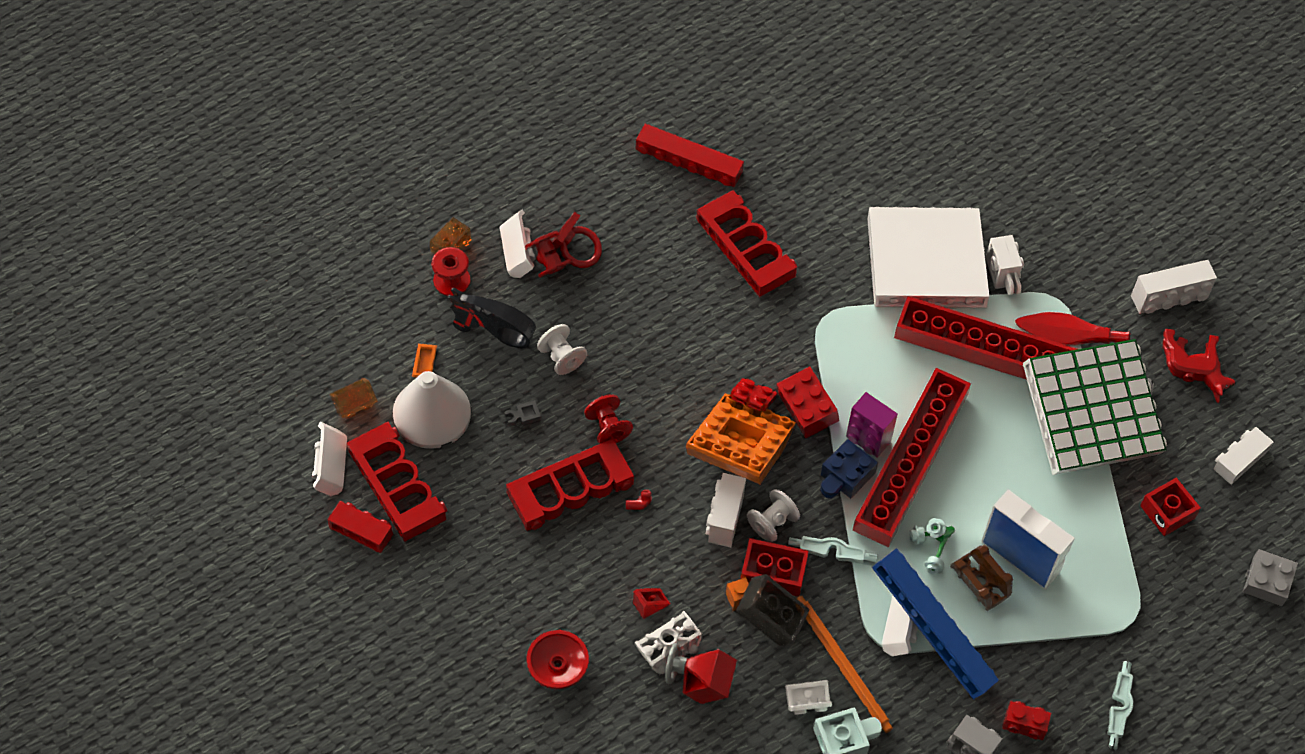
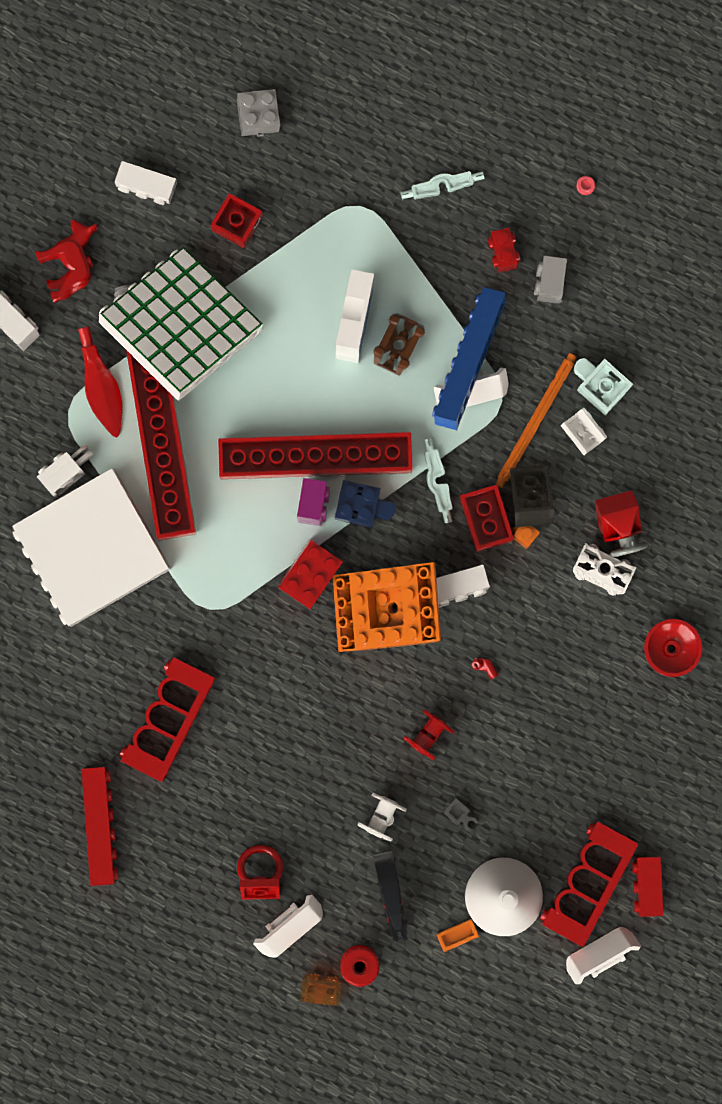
camera: 120 degrees left, 25 degrees up
clear orange brick [330,378,378,419] -> none
red fence [506,438,634,531] -> none
red hose [525,231,572,278] -> none
red slope [633,588,670,619] -> none
red plate [730,378,778,411] -> none
white hose [747,489,800,542] -> none
light aqua plant [910,518,955,575] -> none

